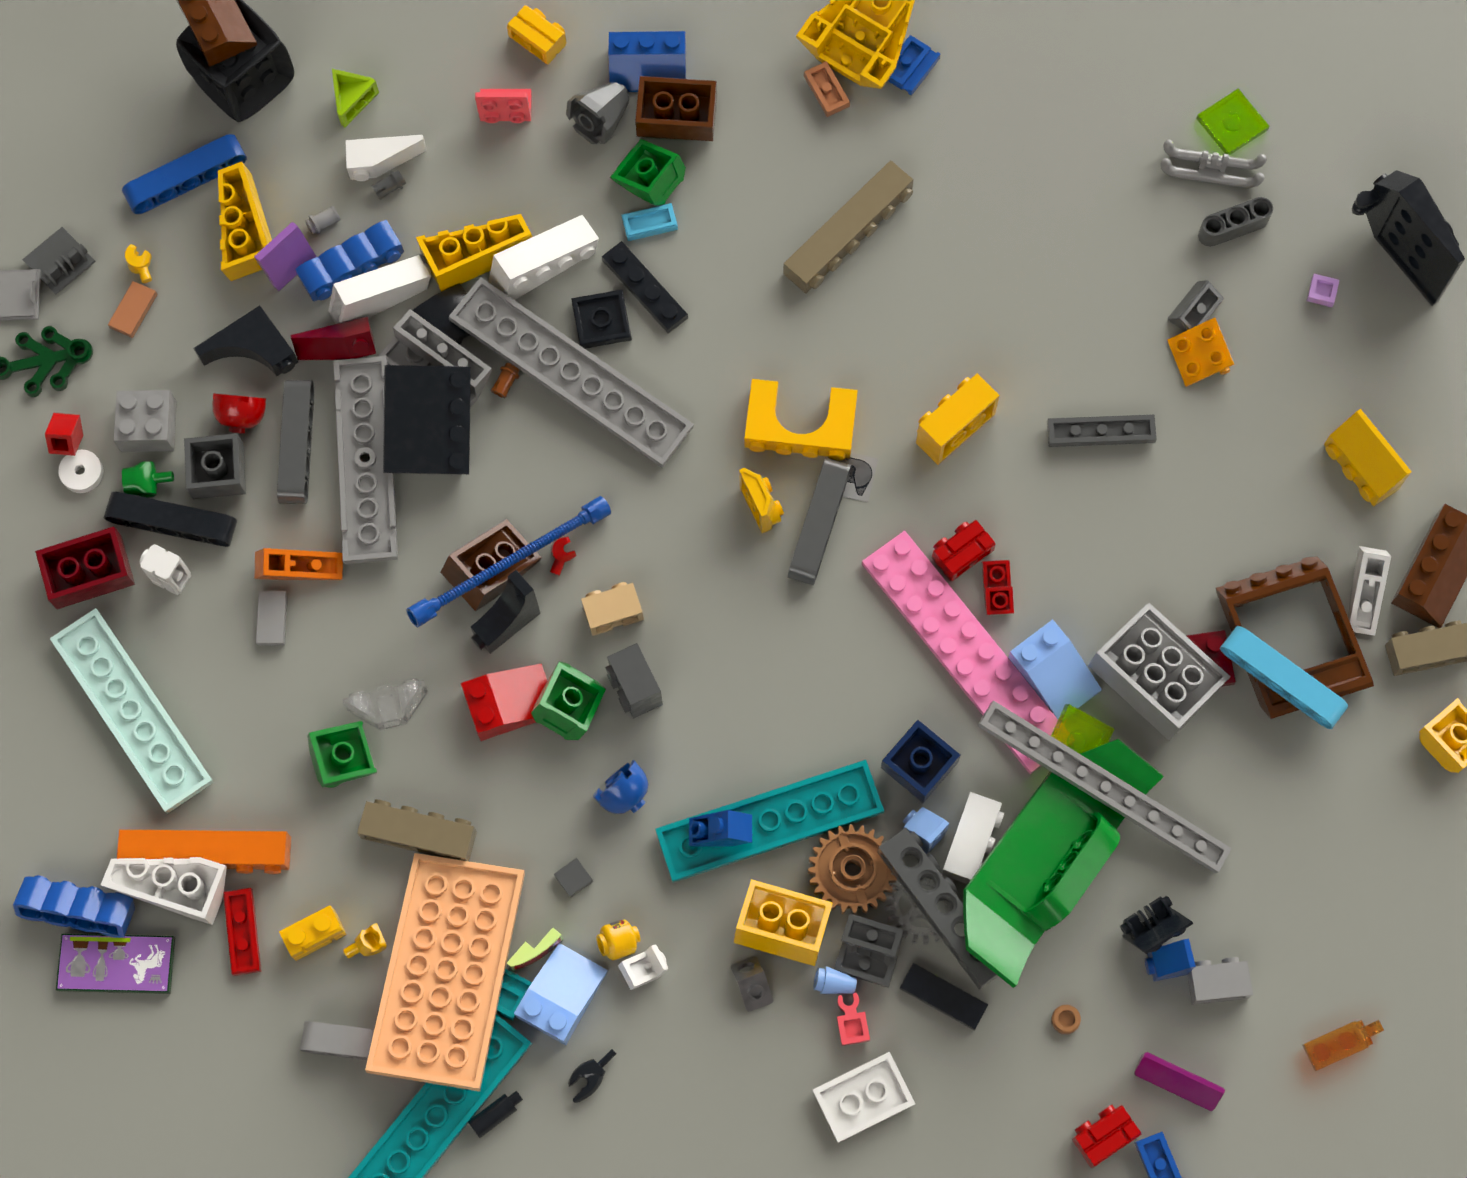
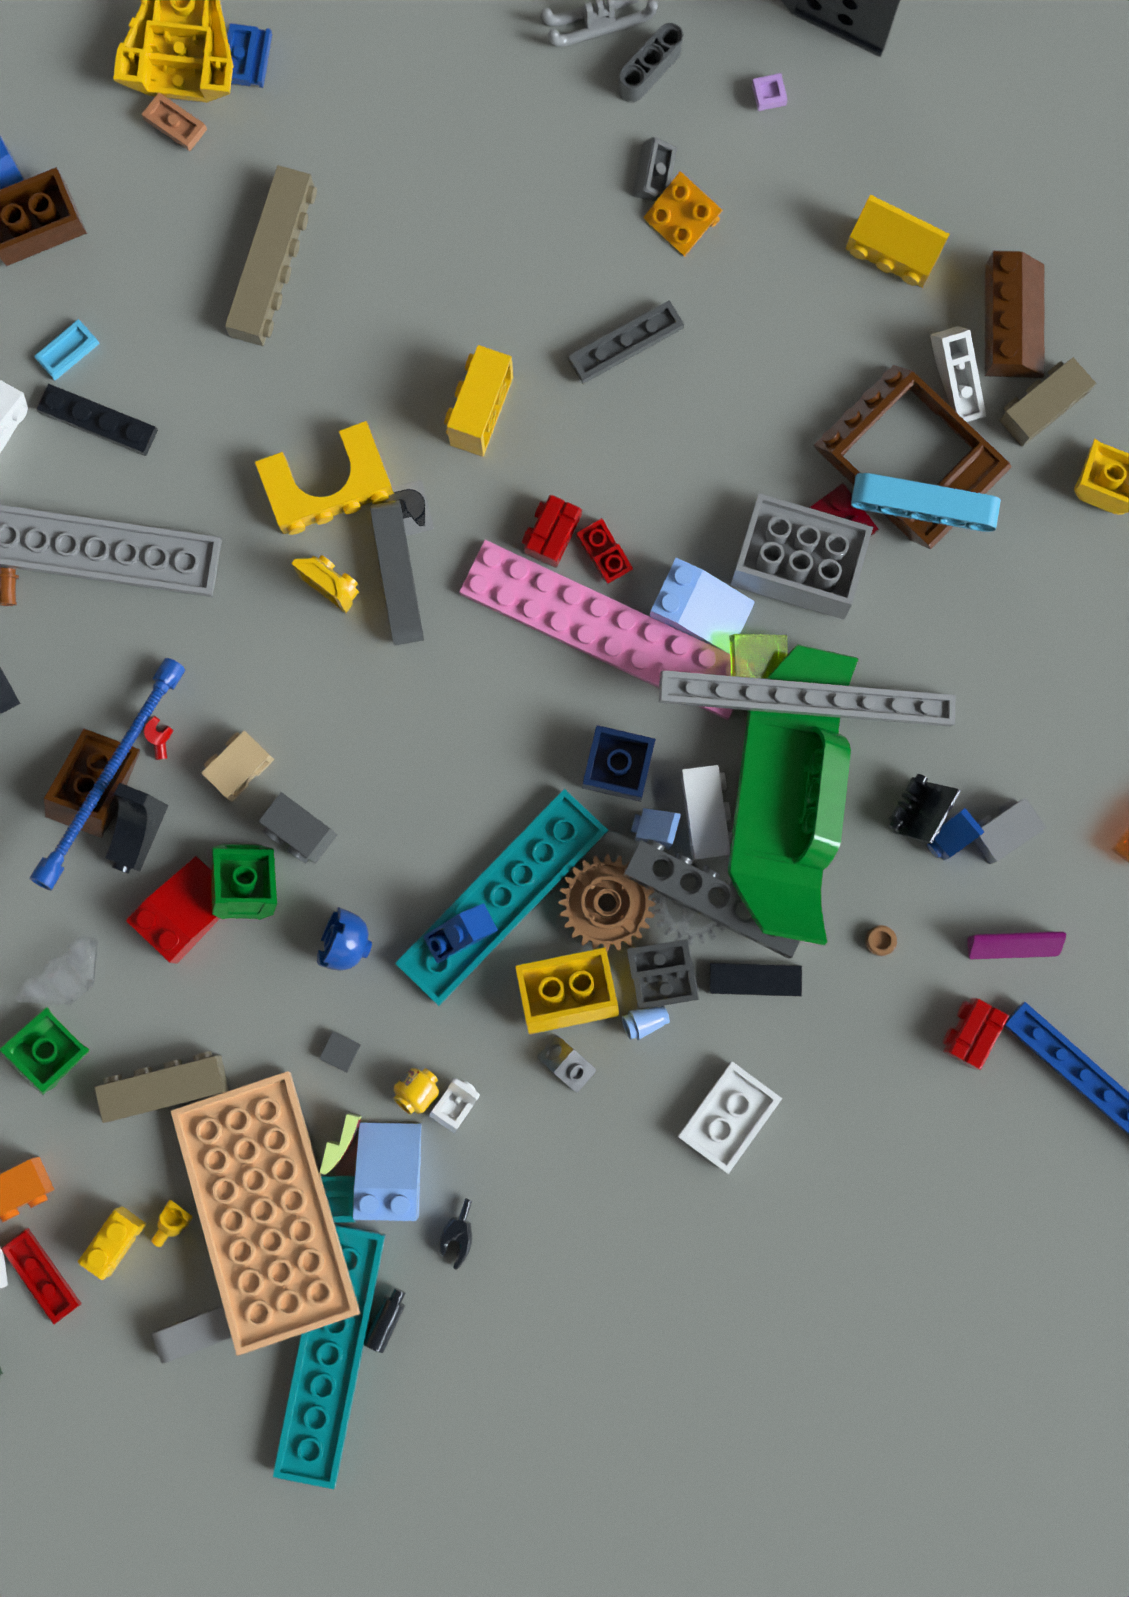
camera: 30 degrees left, 10 degrees up
black tile [571,289,632,349] -> none
green slope [610,139,686,206] -> none
coral plate [837,993,870,1046] -> none

